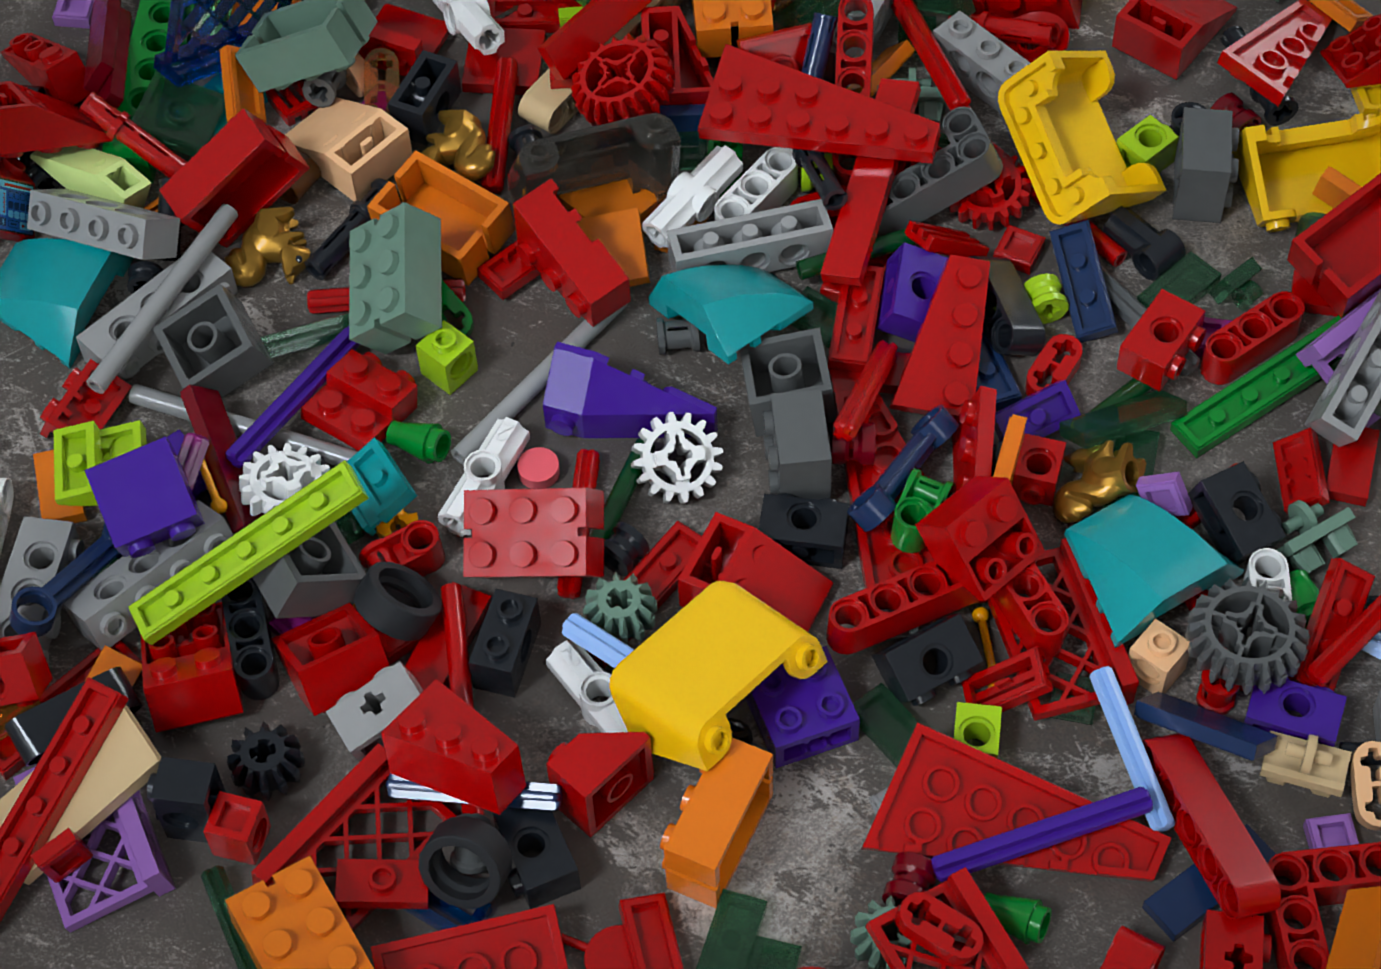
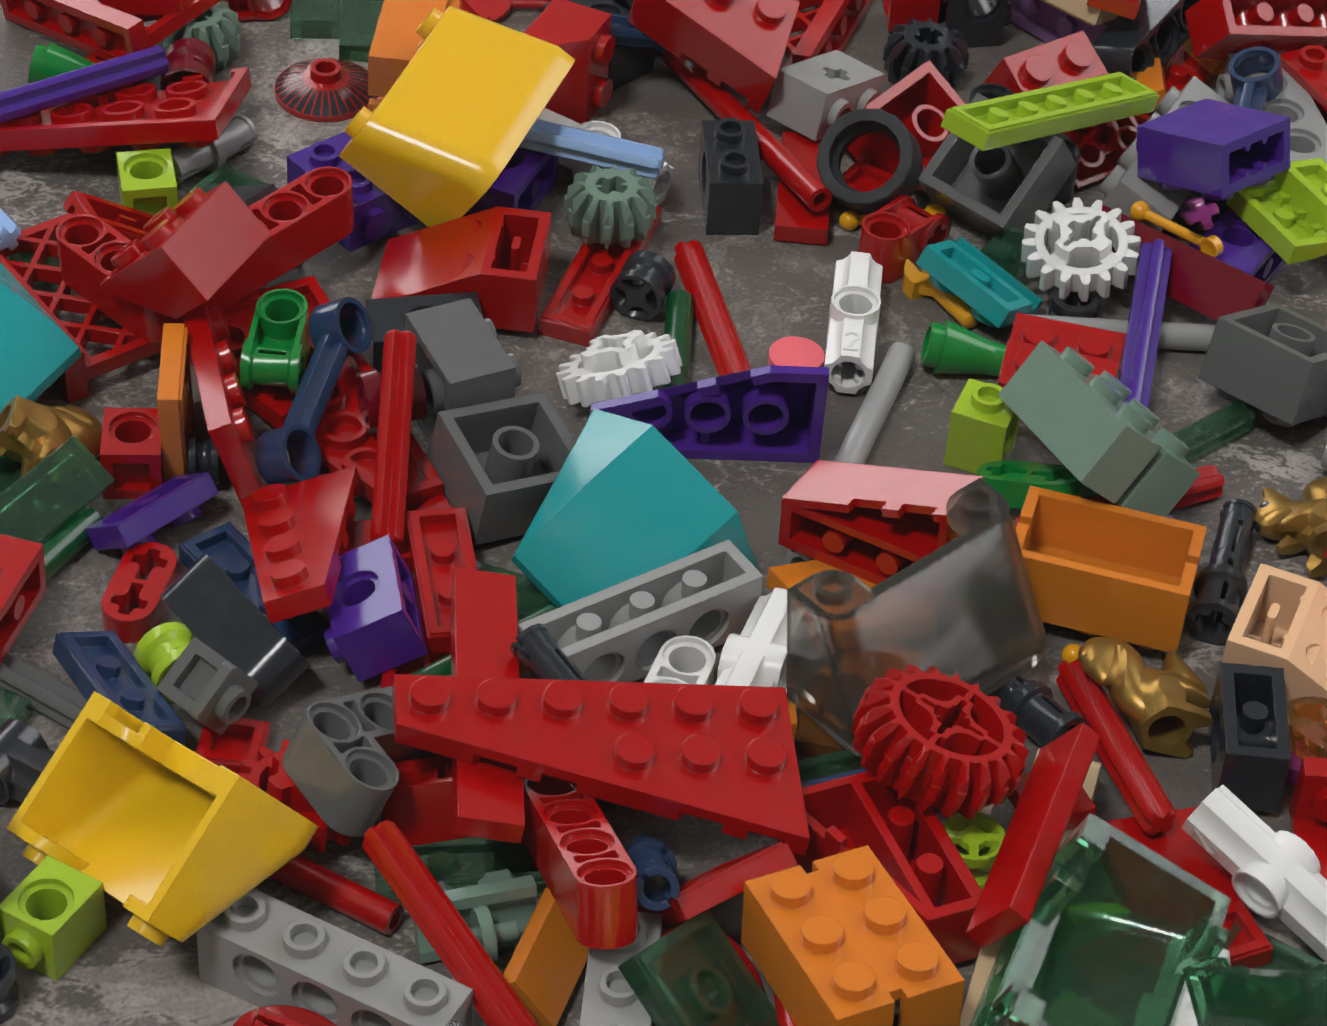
camera: 155 degrees right, 15 degrees down
piece [463,488,604,579] -> none
red tile [904,220,990,257] -> none
none -> dark grey bracket [156,637,259,735]
none -> dish [274,58,377,123]

